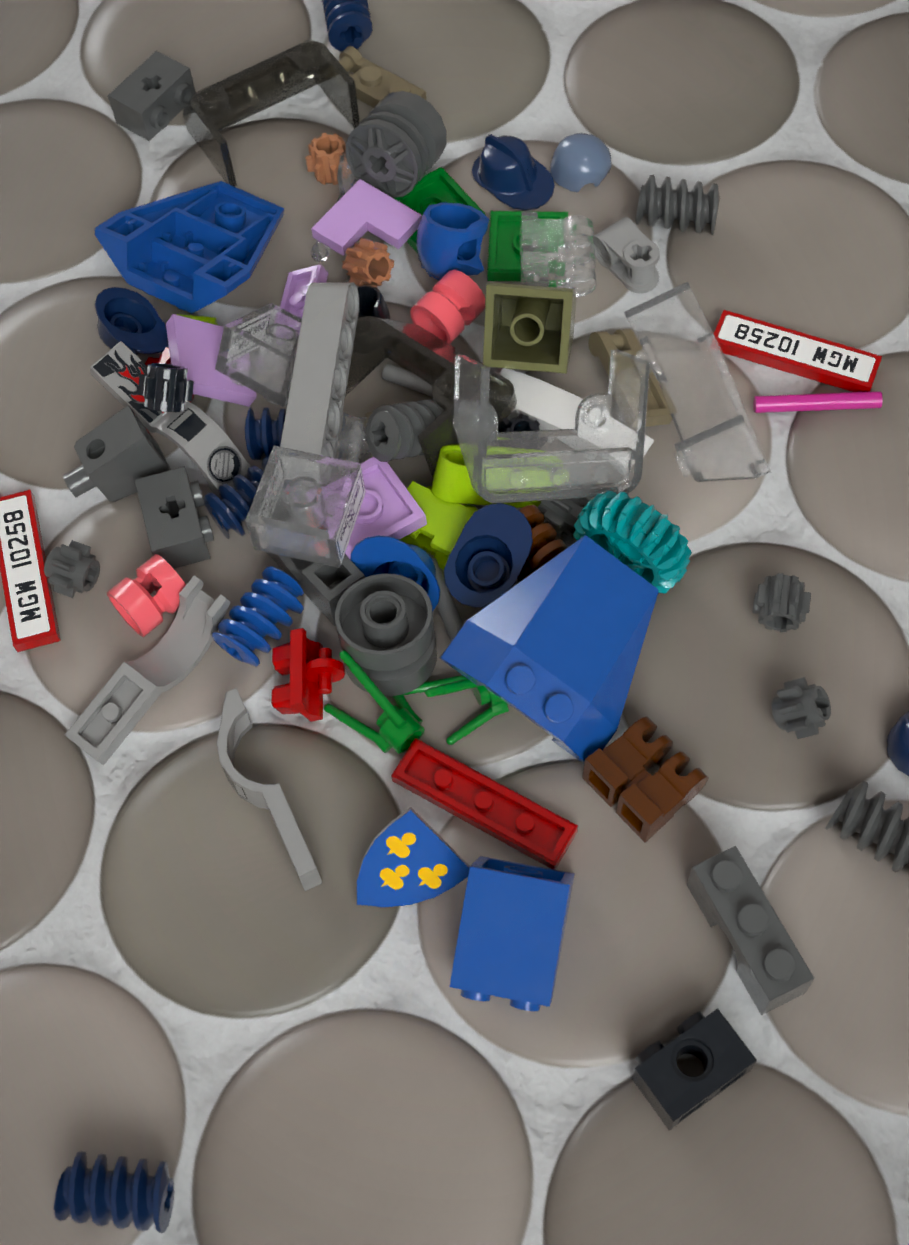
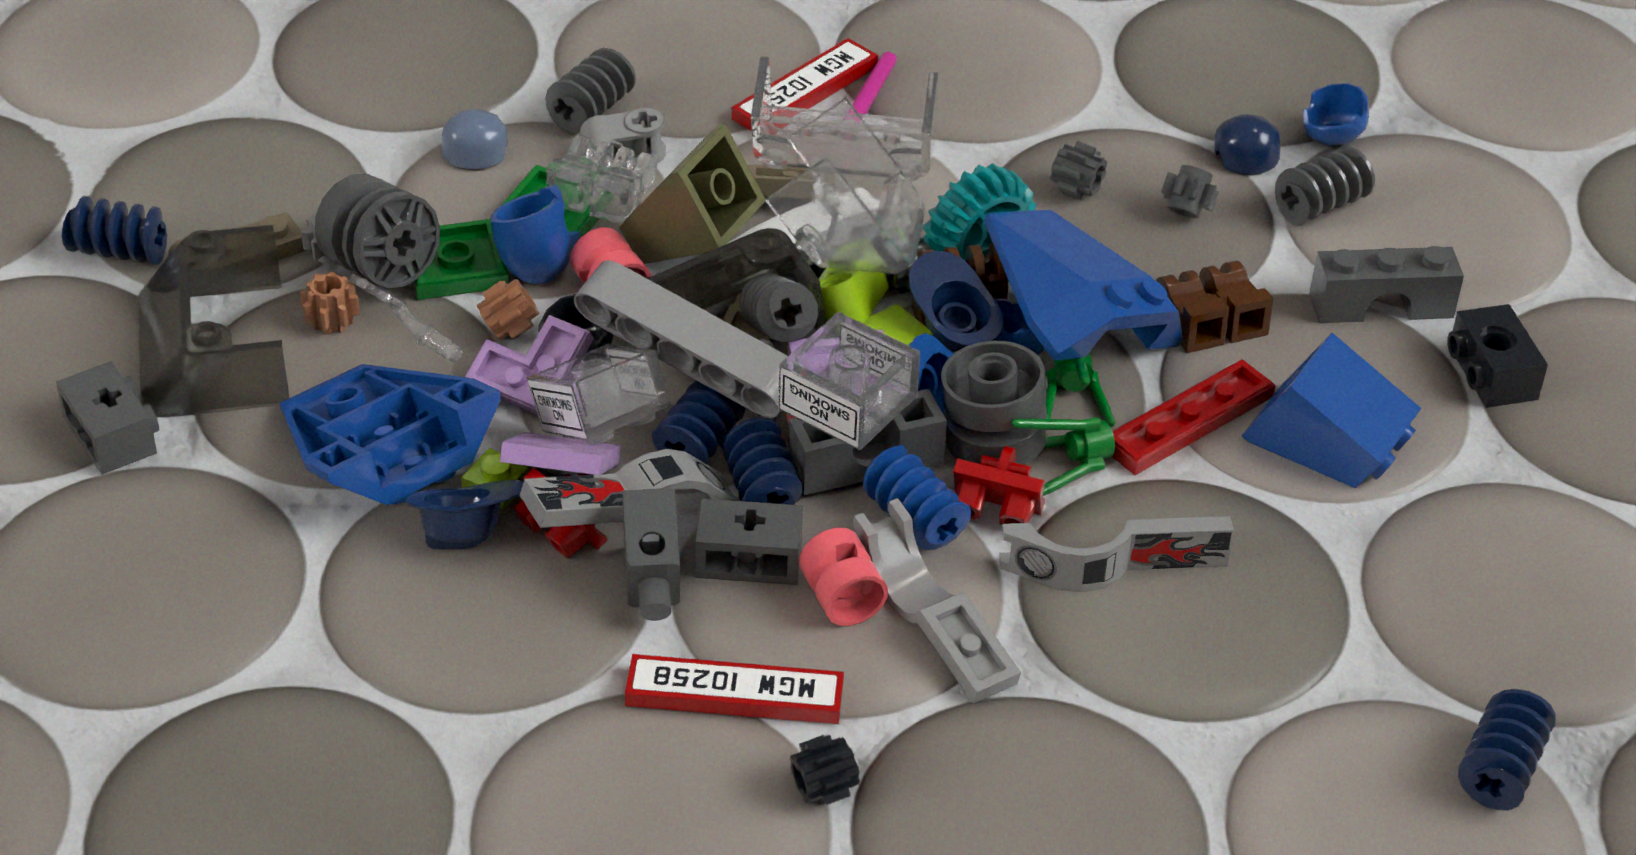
camera: 75 degrees left, 20 degrees down
dark grey gear [44,540,100,598] -> none
black gear [138,363,194,413] -> none
lavender tile [311,179,422,256] -> none
blue shield [357,807,470,907] -> none
dark blue piece [472,134,555,211] -> none

